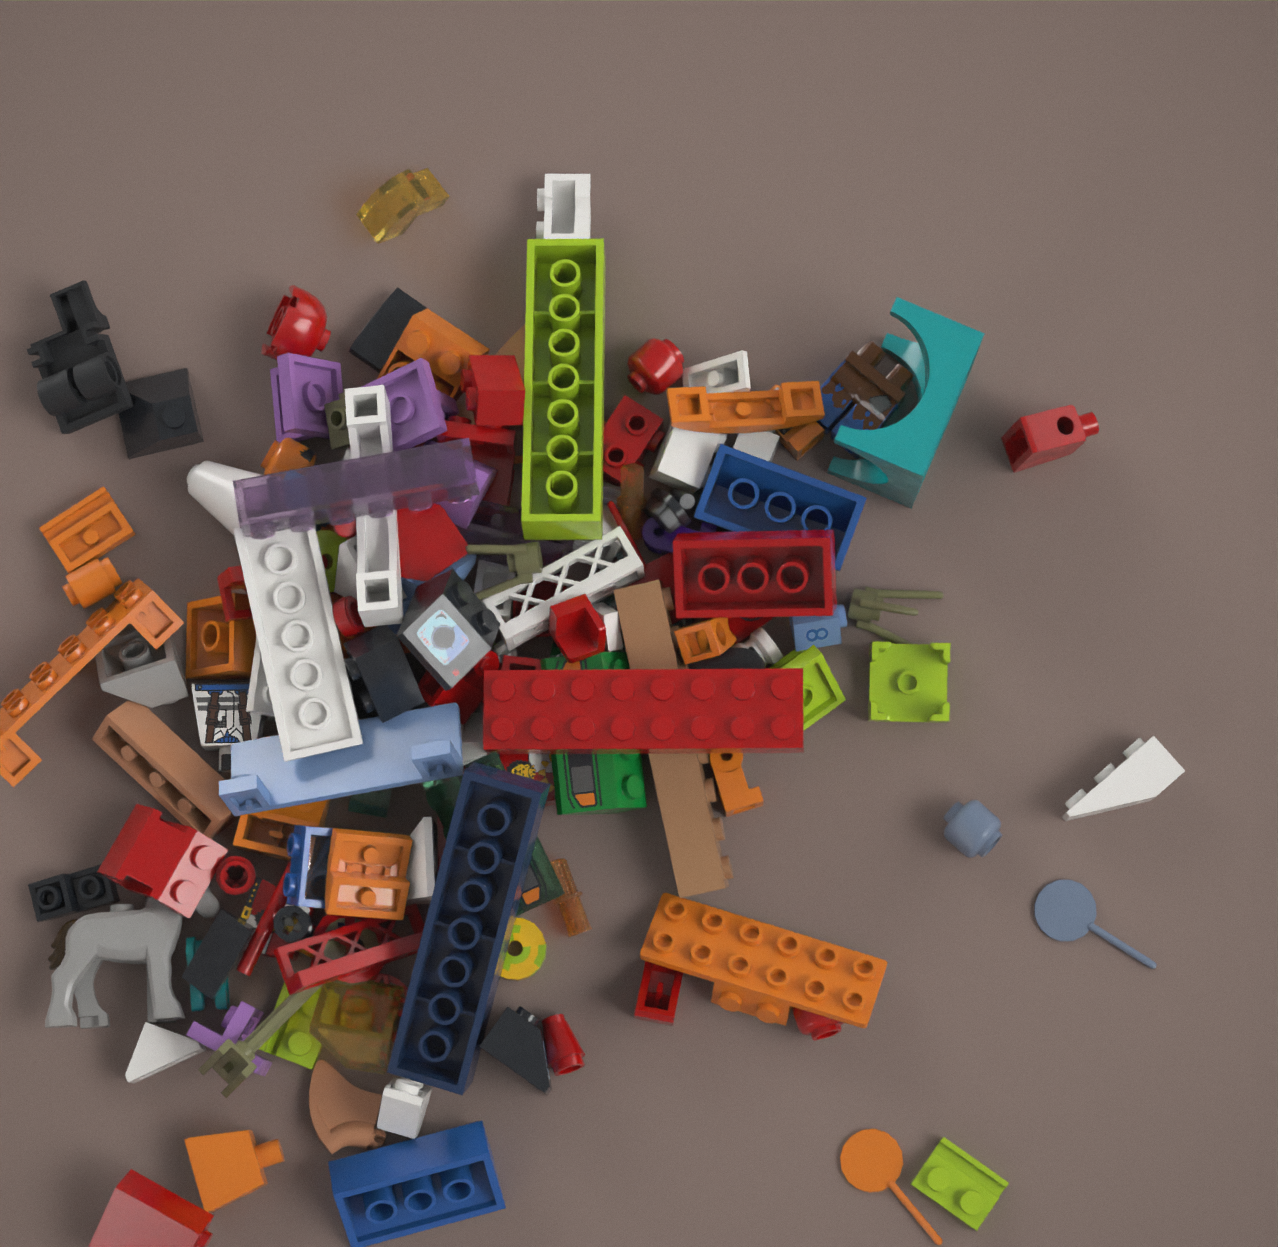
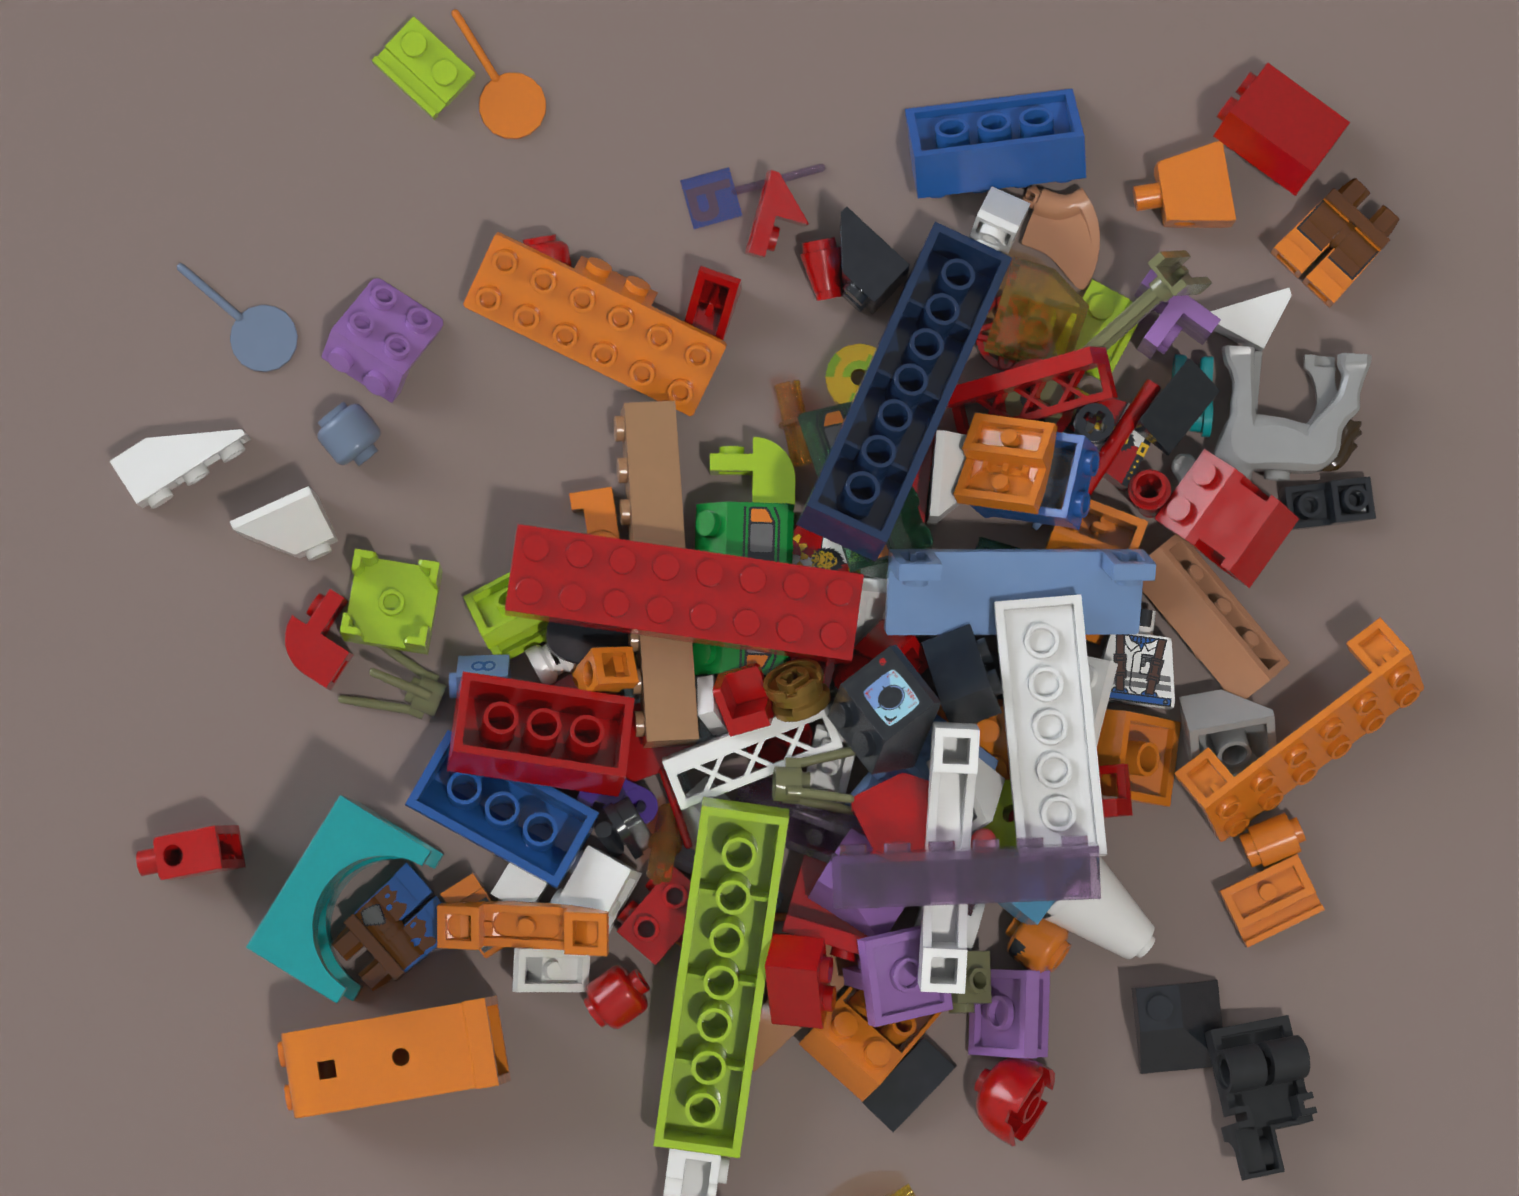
camera: 170 degrees left, 5 degrees up
red tile [333,596,365,637] -> none
none -> white slope [229,486,338,561]
none -> orange piece [277,996,511,1119]
none -> red brick [285,589,354,691]
none -> medium lavender bracket [321,278,443,403]
none -> clear purple piece [680,164,826,229]
none -> lime brick [710,437,795,510]
none -> red slope [745,170,809,258]
none -> pearl gold wheel [763,659,831,722]
none -> hips [1270,178,1400,308]

